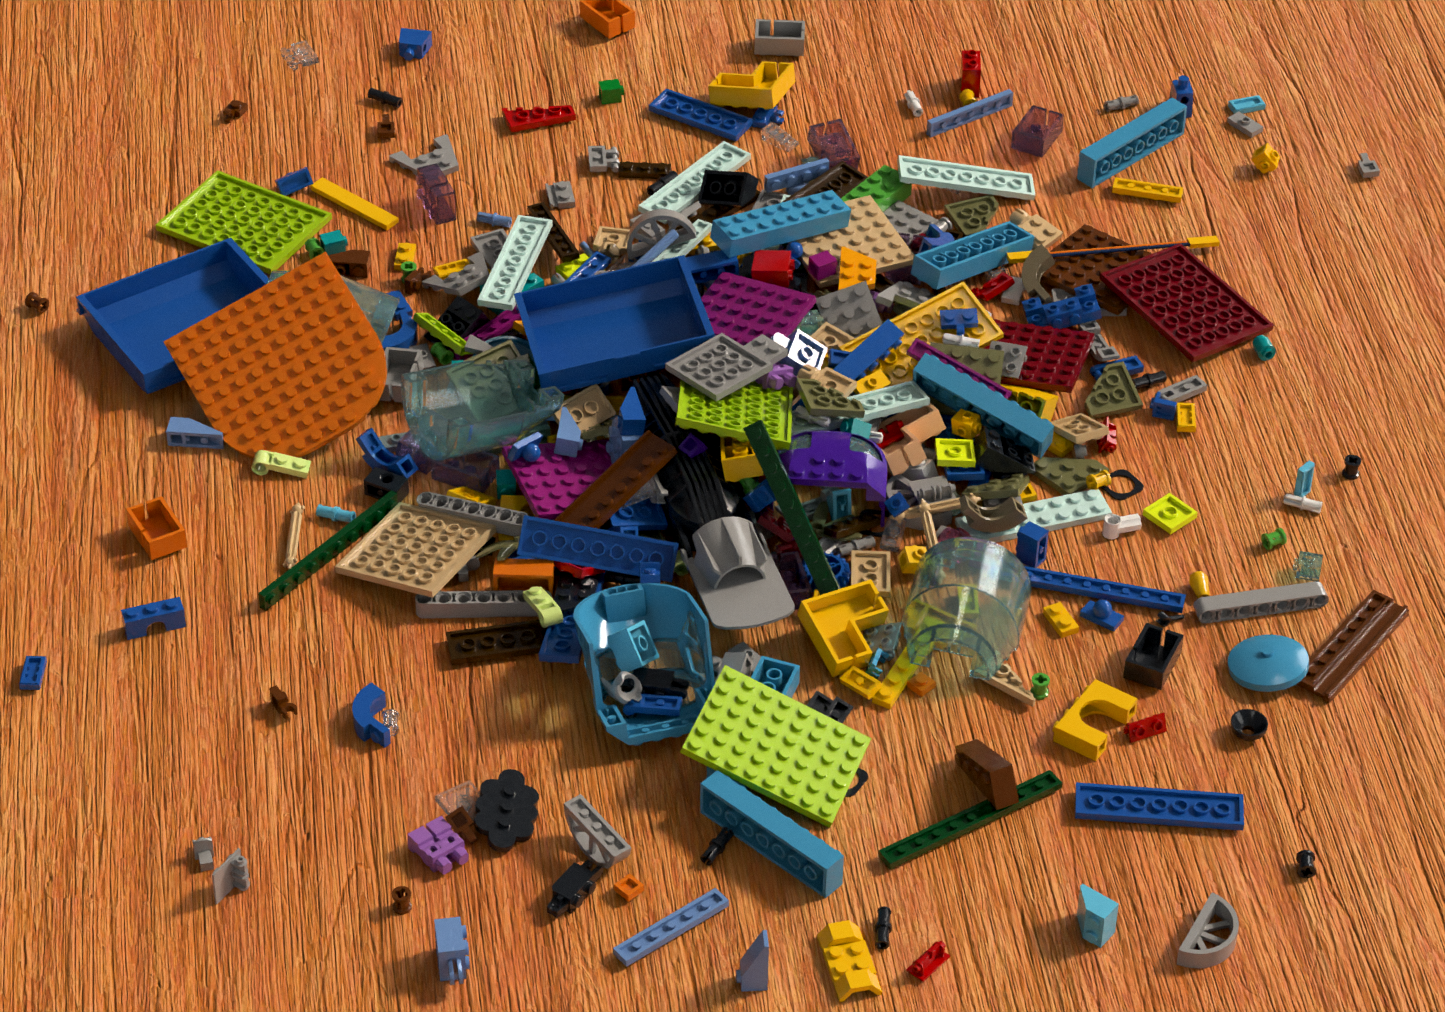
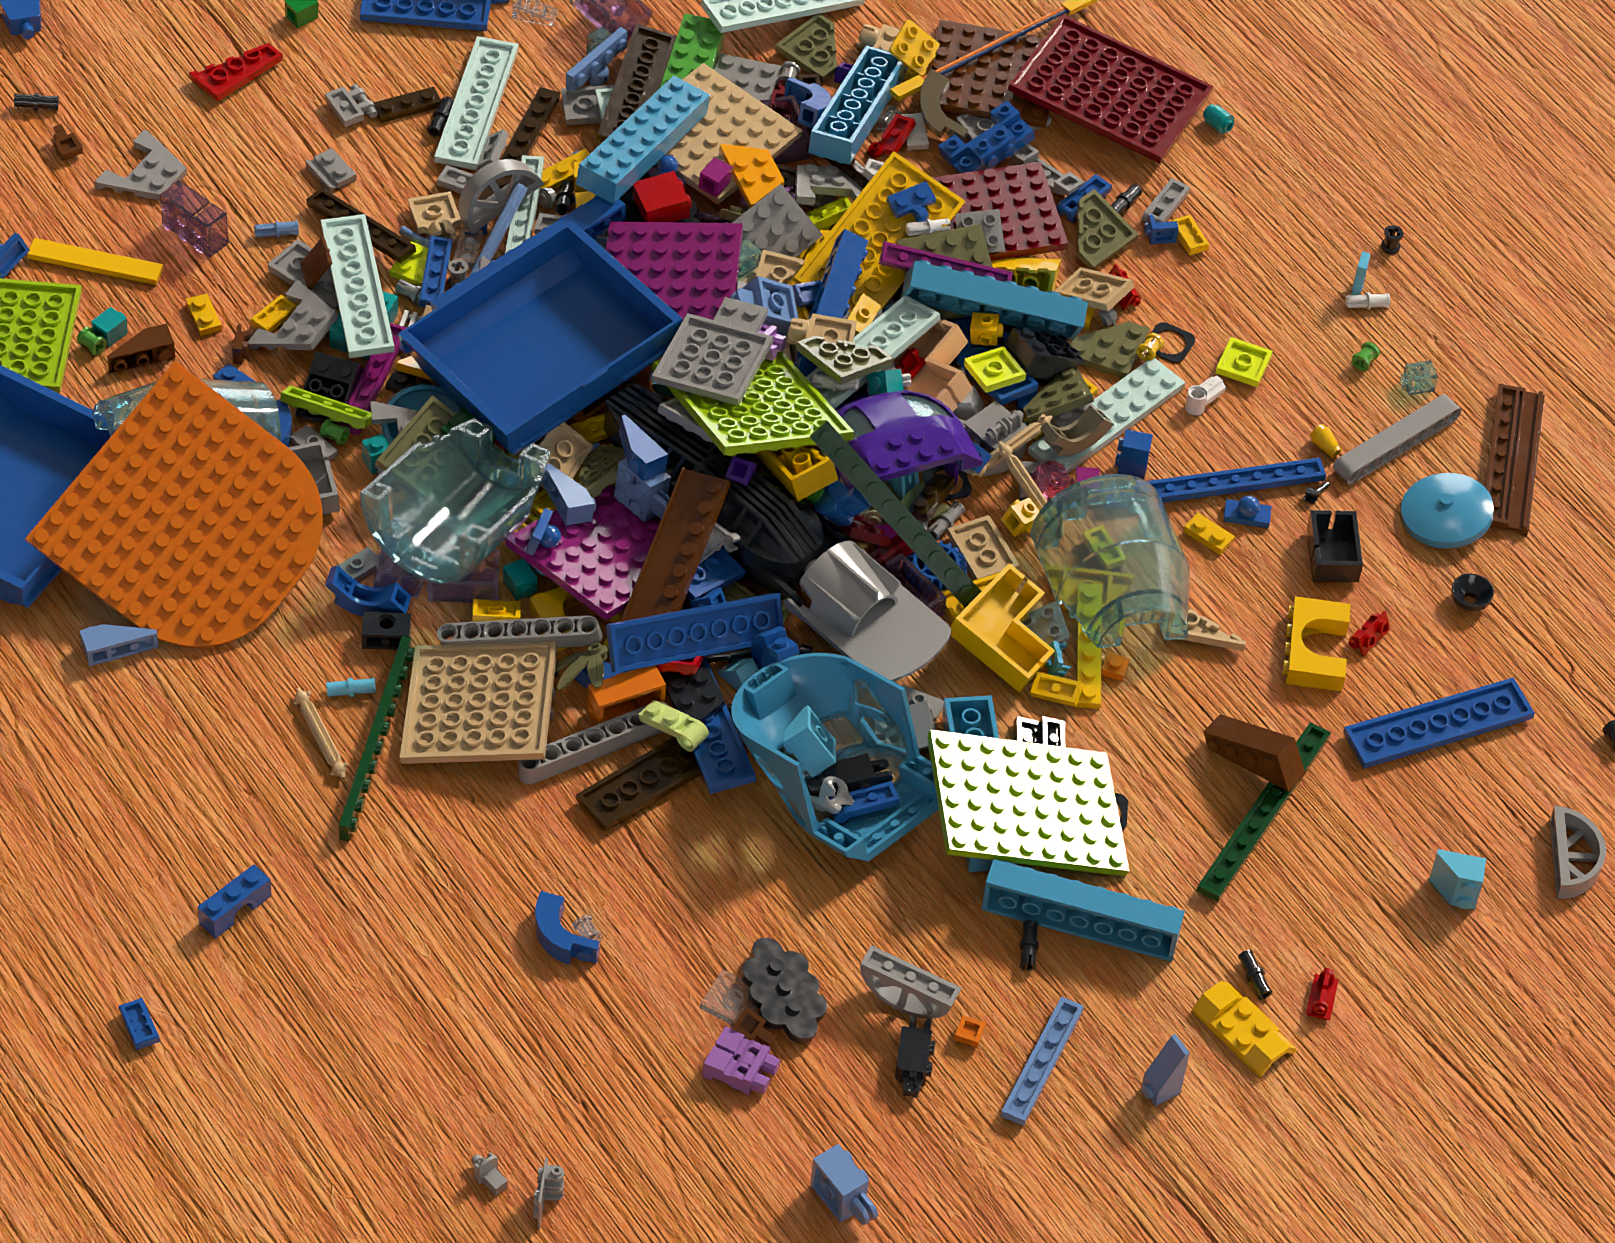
camera: 30 degrees left, 10 degrees up
orange piece [126,496,187,560] -> none
yellowish green plate [251,450,311,479] -> none
reddish brown plate [269,685,298,719] -> none
reddish brown bush [392,886,412,915] -> none
bright green bush [400,261,417,284] -> none
black slope [698,170,759,207] -> none
clear plate [879,517,907,553] -> none
bright green bush [1031,673,1050,700] -> none
none -> reddish brown piece [300,237,333,290]
none -> yellow bracket [889,20,940,81]

